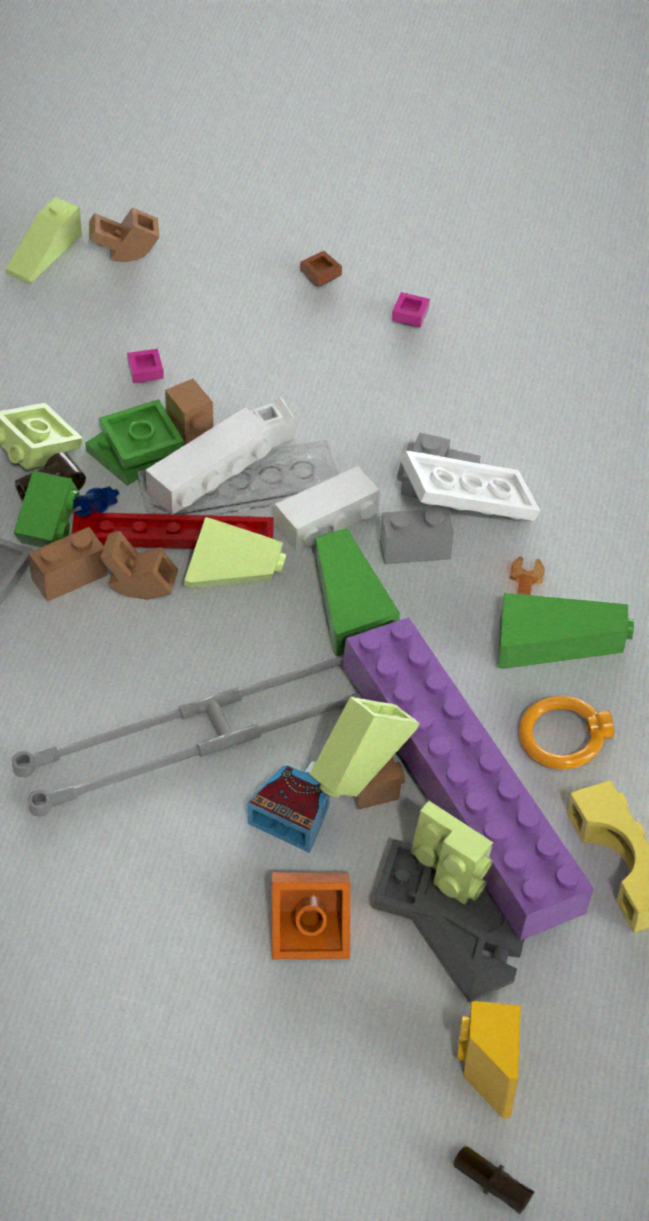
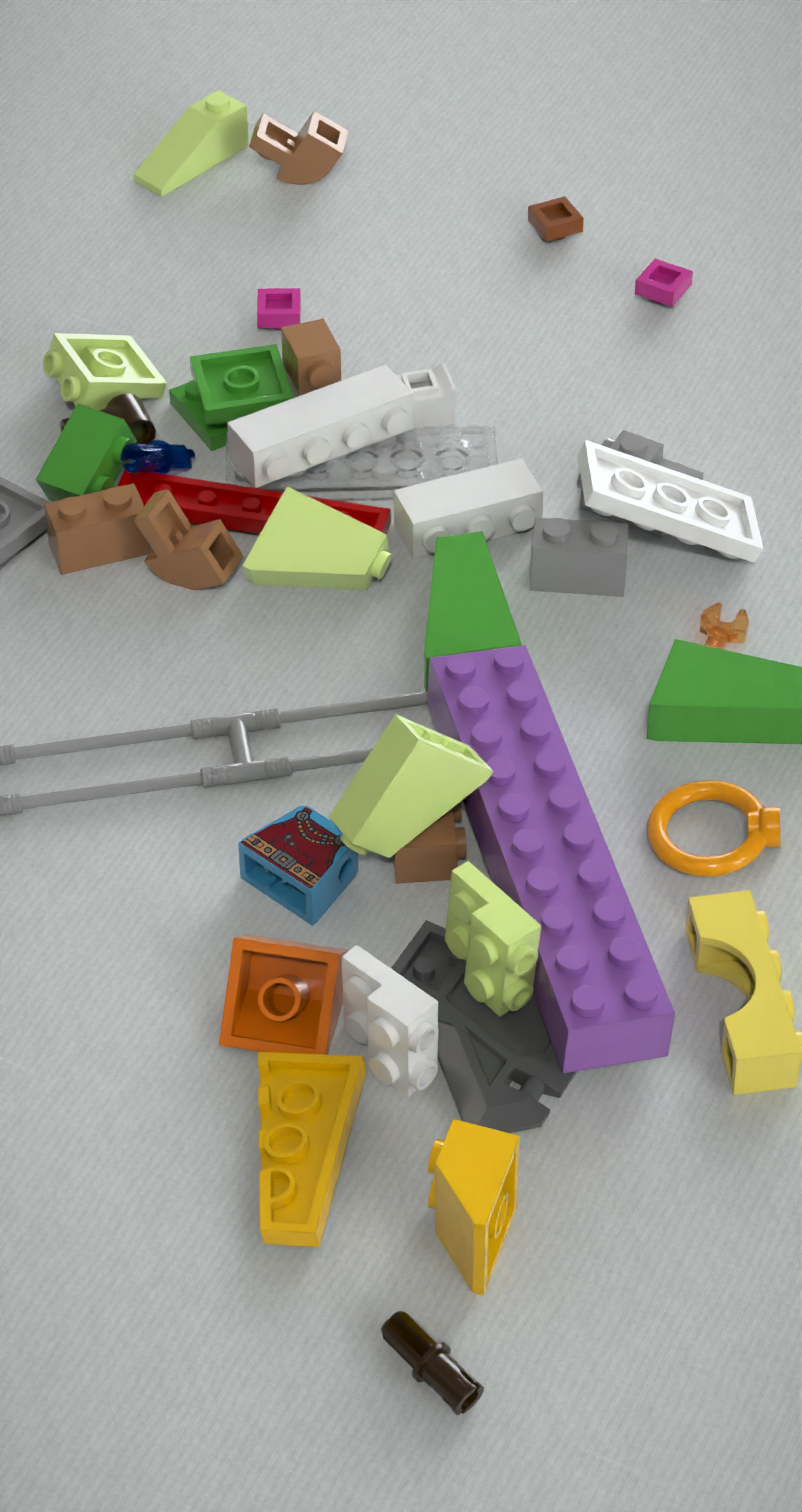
camera: 15 degrees right, 5 degrees down
none -> yellow wing [258,1052,367,1247]
none -> white plate [342,945,439,1097]

